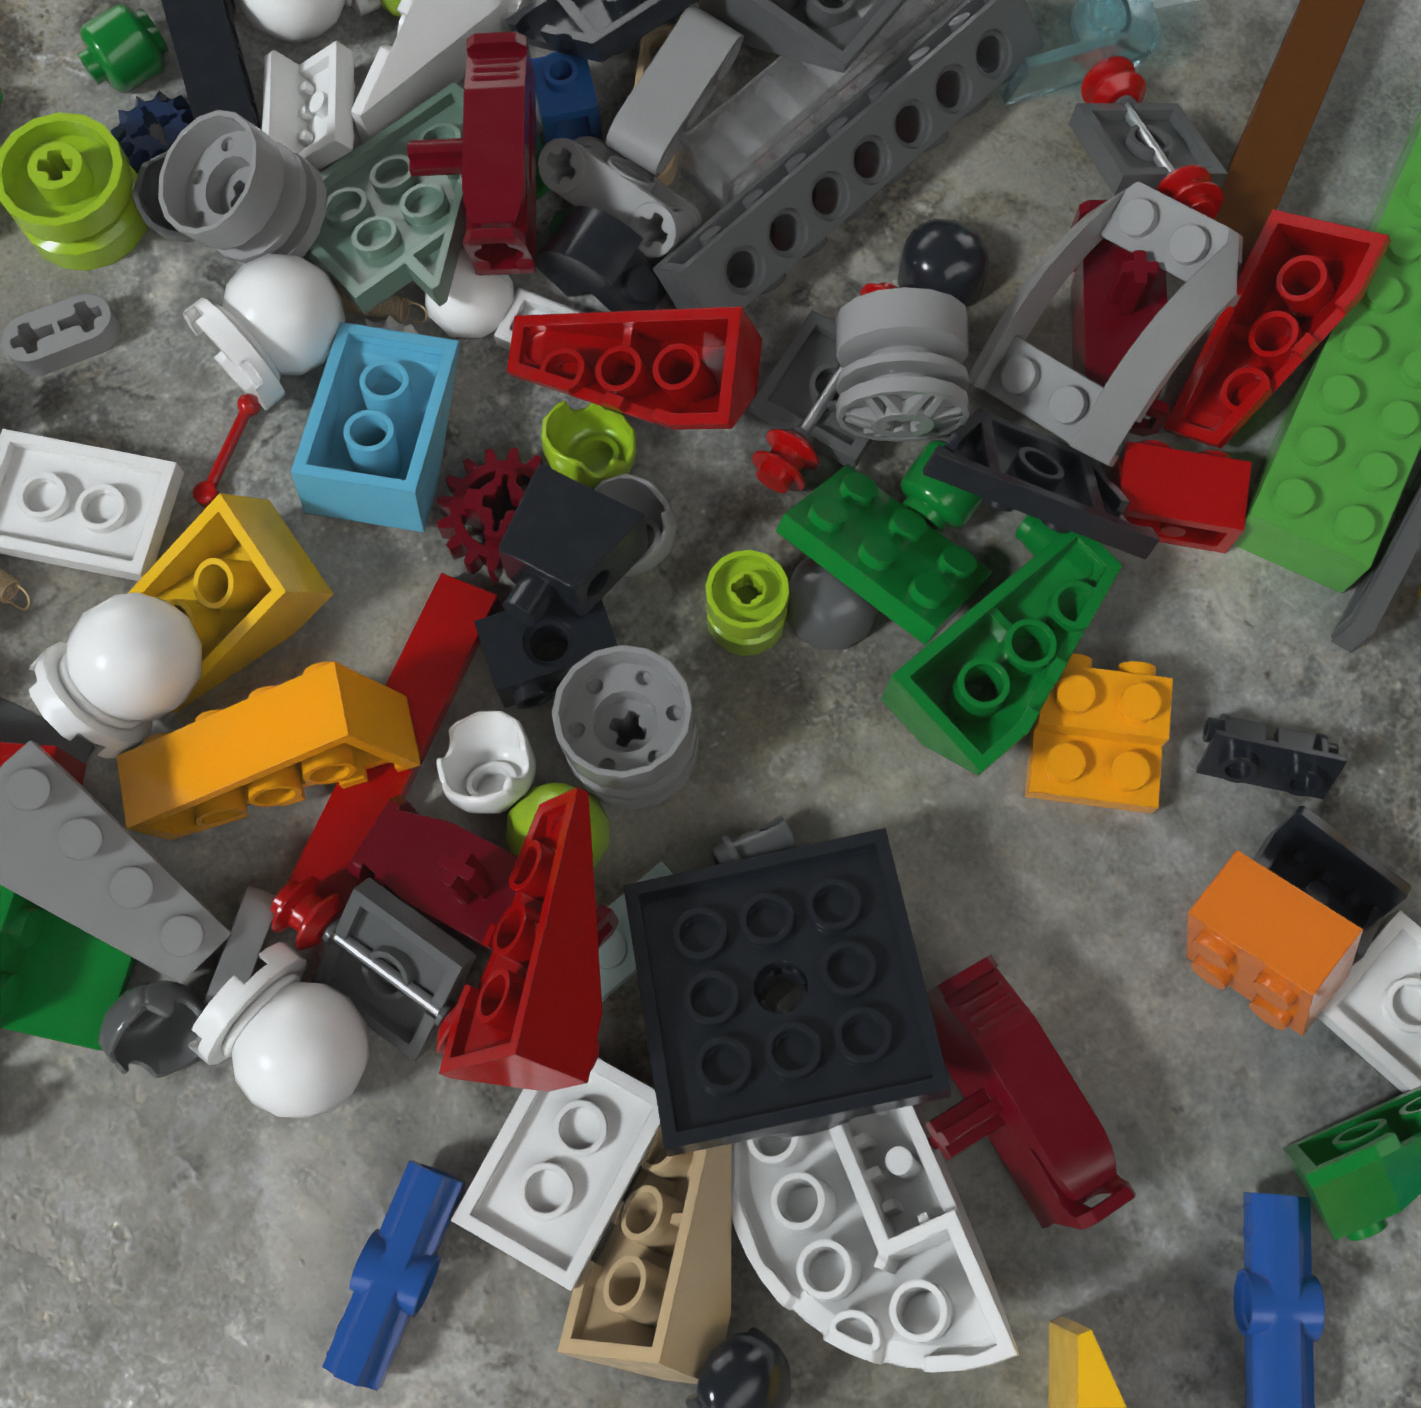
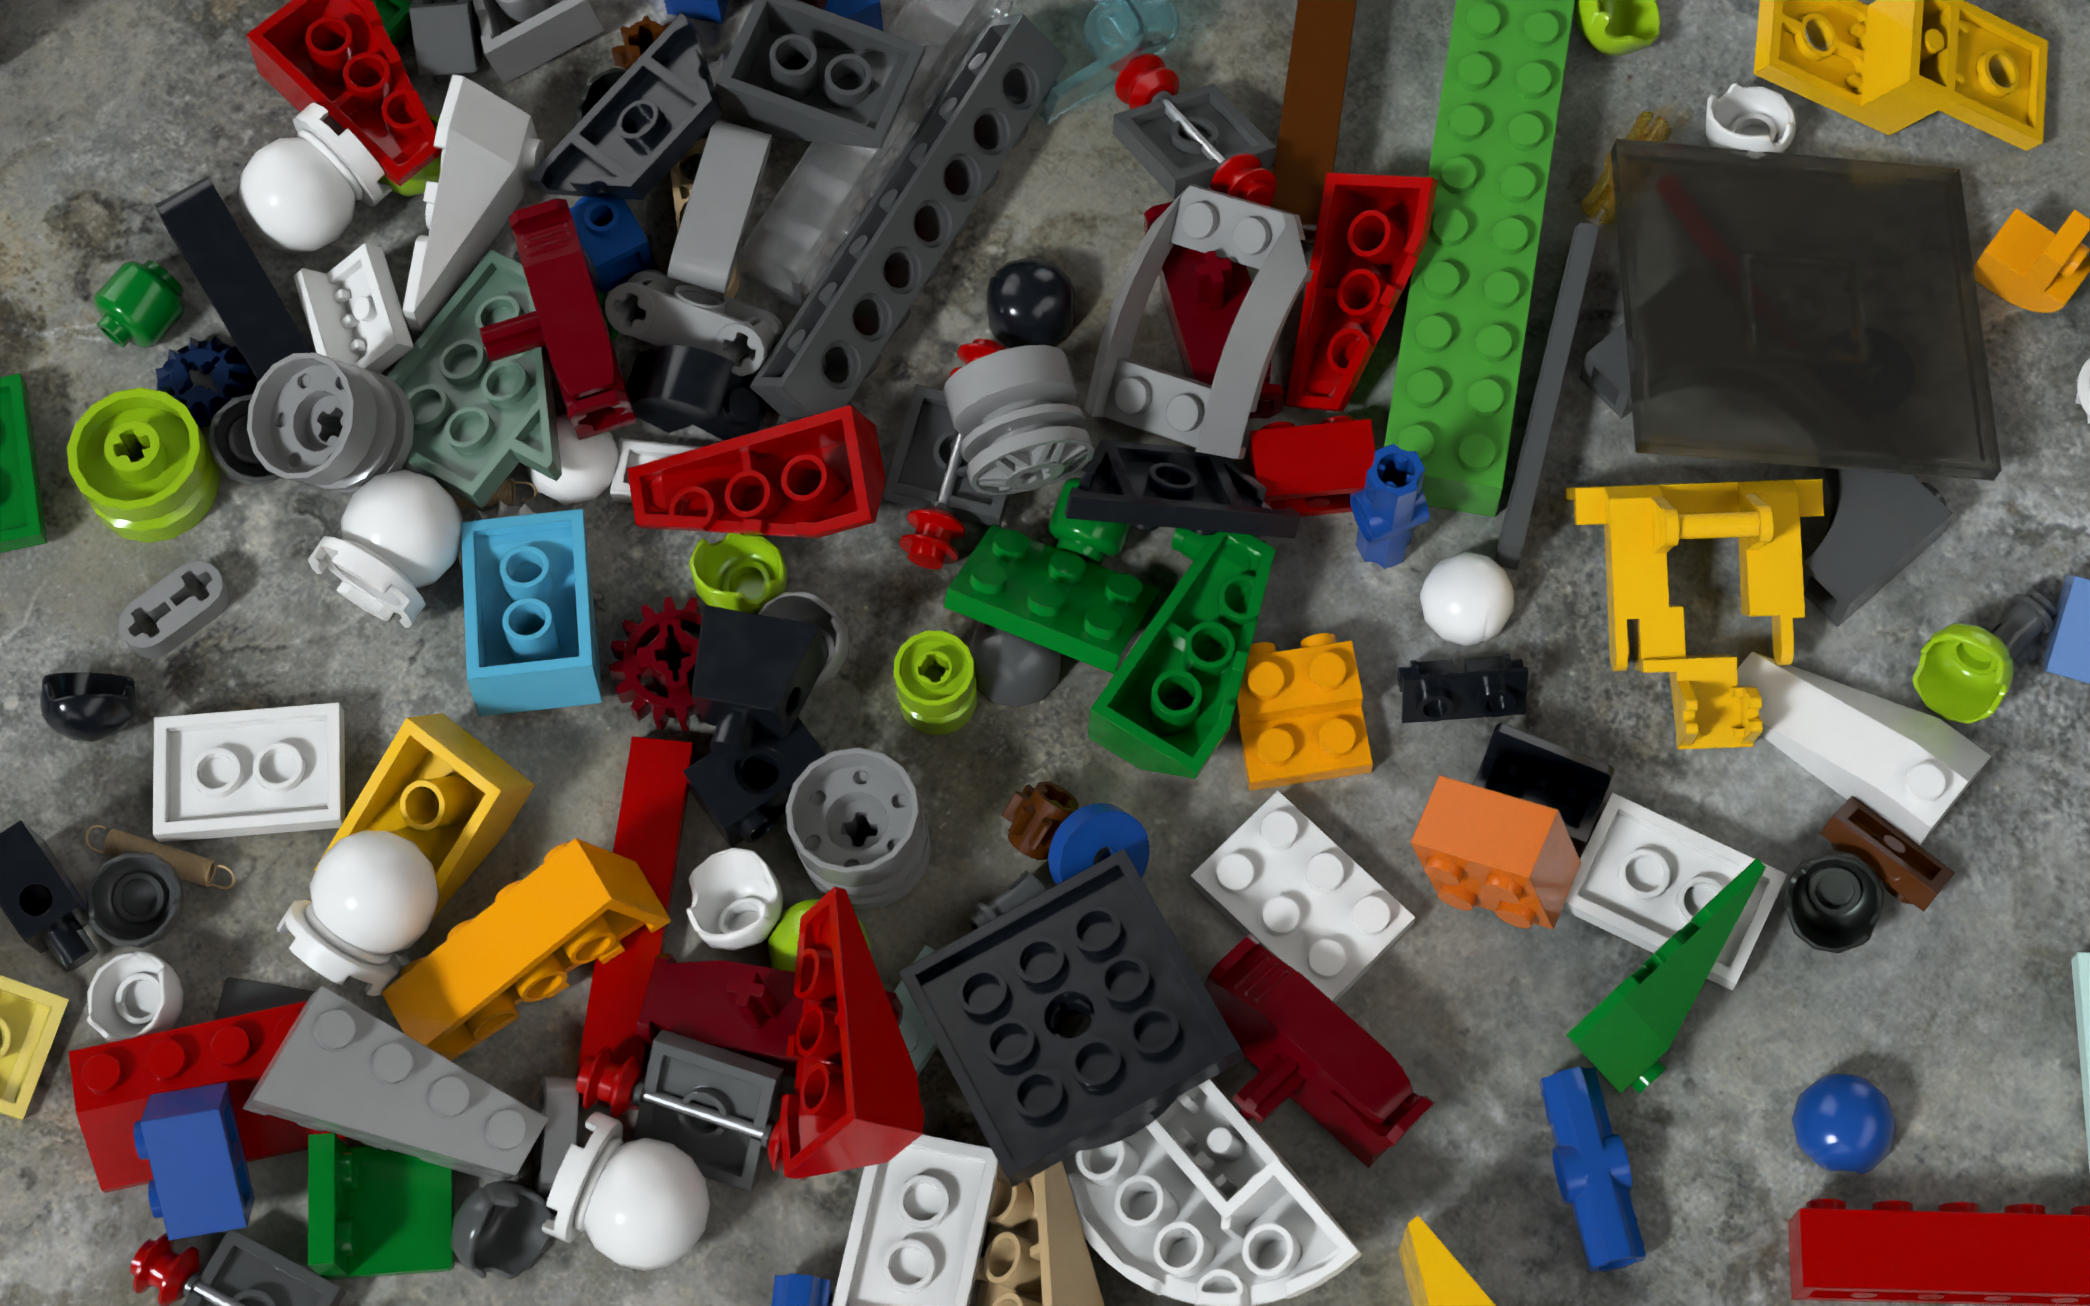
camera: 15 degrees left, 5 degrees down
red hinge [192,393,261,507] -> none
none -> reddish brown gear [1002,781,1079,860]
none -> blue piece [1048,803,1150,885]
none -> white plate [1190,791,1415,1003]
none -> blue piece [1350,444,1430,569]
none -> white hair [1420,552,1514,646]

